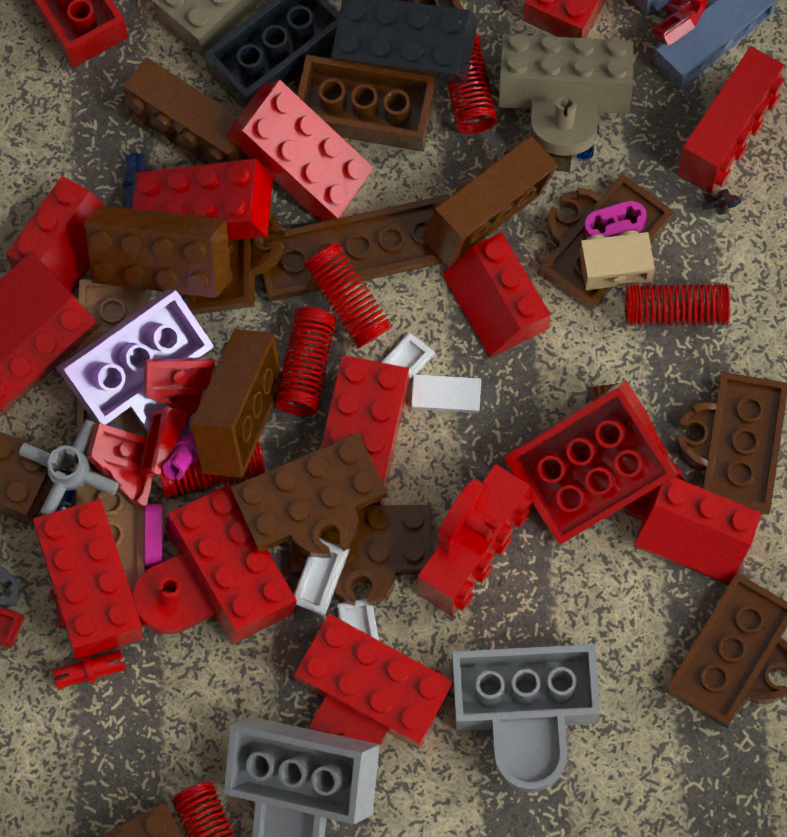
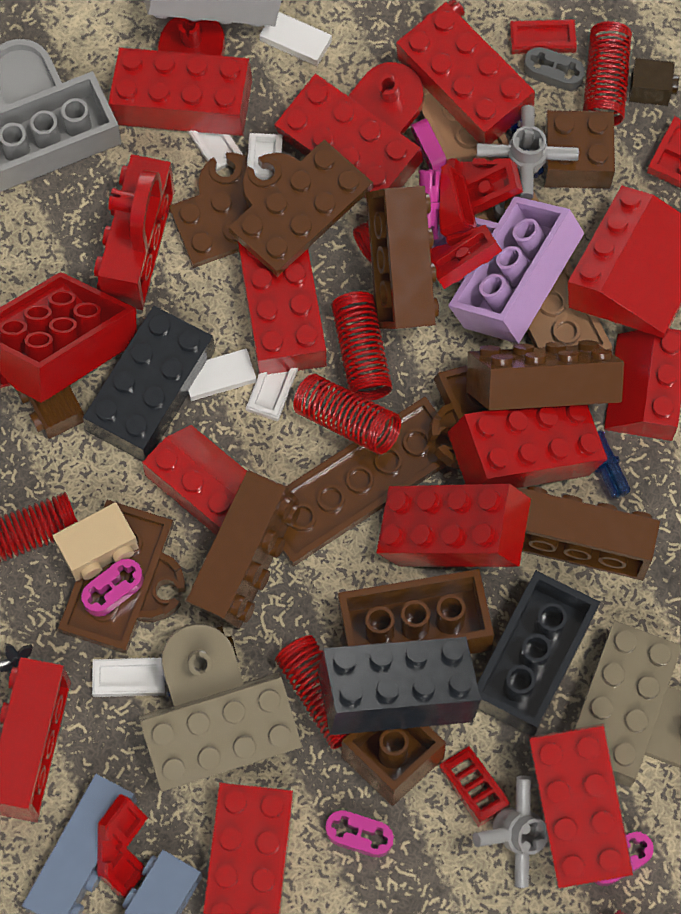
camera: 155 degrees right, 0 degrees up
none -> black brick [83,305,215,461]
none -> white tile [92,658,165,697]
none -> white tile [259,12,332,66]

